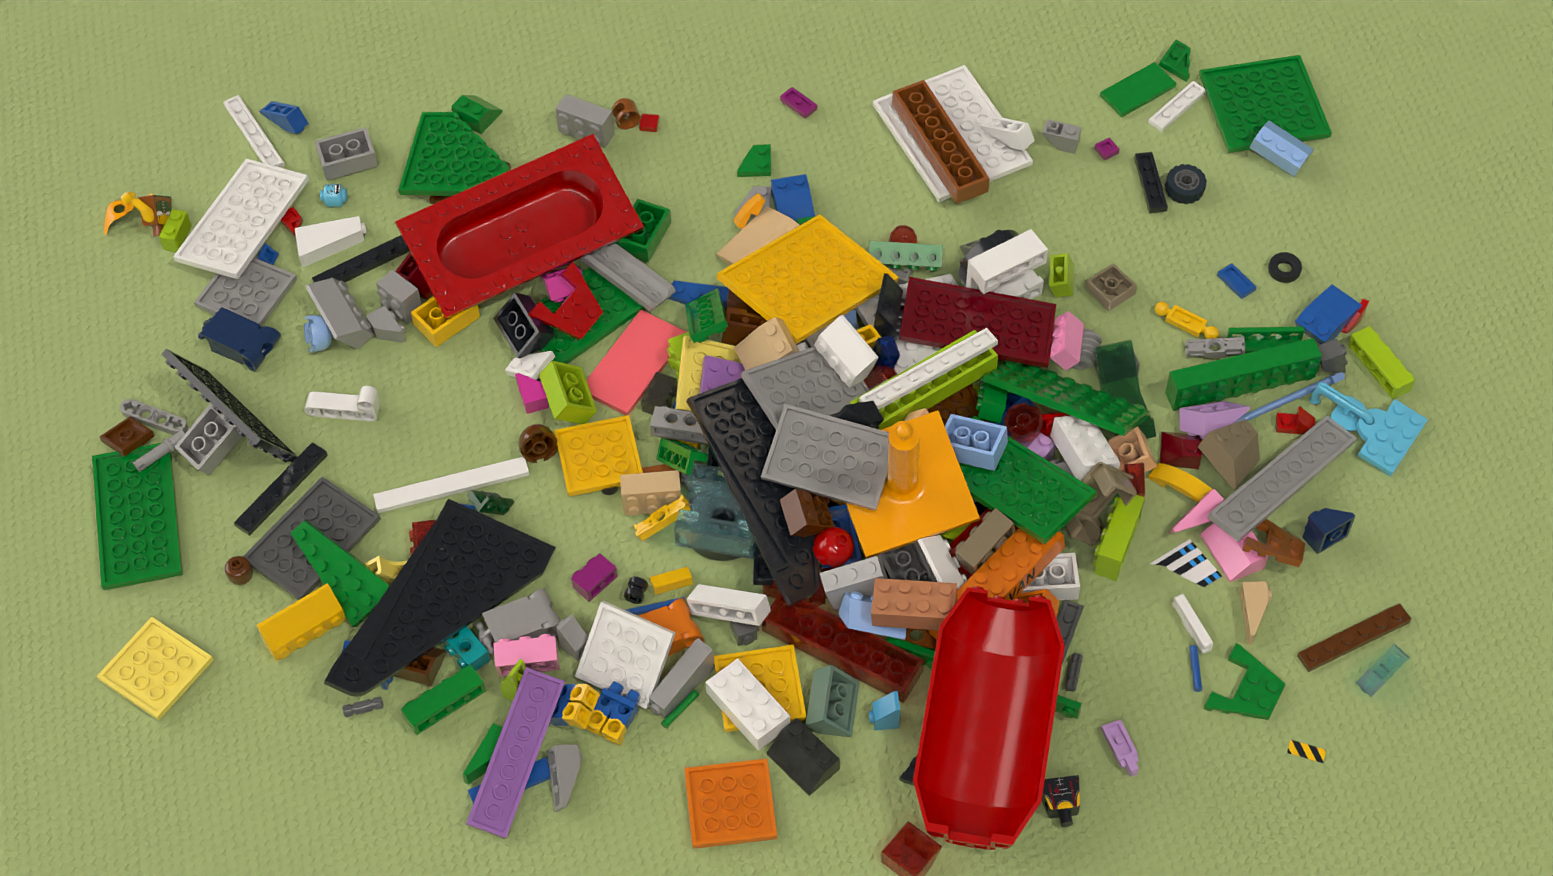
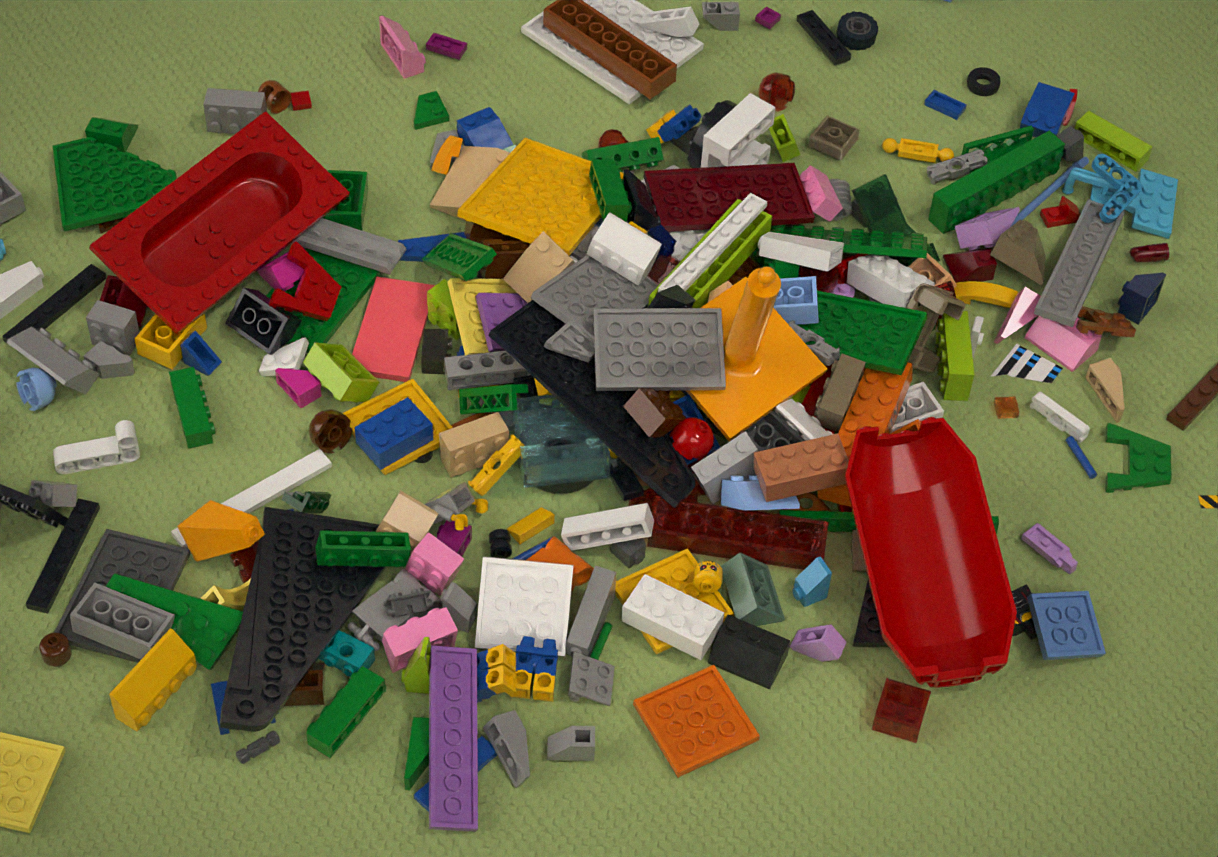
camera: 25 degrees left, 5 degrees down
none -> light grey slope [29,480,77,507]
none -> light grey slope [70,583,175,660]
none -> green brick [169,367,216,449]
none -> light orange slope [177,500,265,562]
none -> blue slope [181,331,222,376]
none -> green brick [315,531,411,567]
none -> blue brick [355,397,433,470]
none -> tan slope [375,491,438,555]
none -> bright pink slope [379,16,426,79]
none -> dark grey hinge [384,588,433,618]
none -> bright pink brick [405,532,464,596]
none -> light grey torso [424,482,488,530]
none -> light grey wing [544,321,595,362]
none -> light grey slope [547,726,595,761]
none -> light grey hinge [568,652,615,706]
none -> green brick [589,159,632,222]
none -> blue hips [646,105,702,143]
none -> yellow head [693,560,723,594]
none -> clear red cylinder [758,72,795,111]
none -> white slope [758,232,844,272]
none -> light grey piece [788,321,840,366]
none -> lavender slope [790,624,847,662]
none -> white plate [970,316,984,358]
none -> clear orange plate [994,396,1020,419]
none -> medium blue plate [1027,591,1106,660]
none -> dark azure beam [1092,154,1142,223]
none -> dark red hinge [1129,243,1169,263]

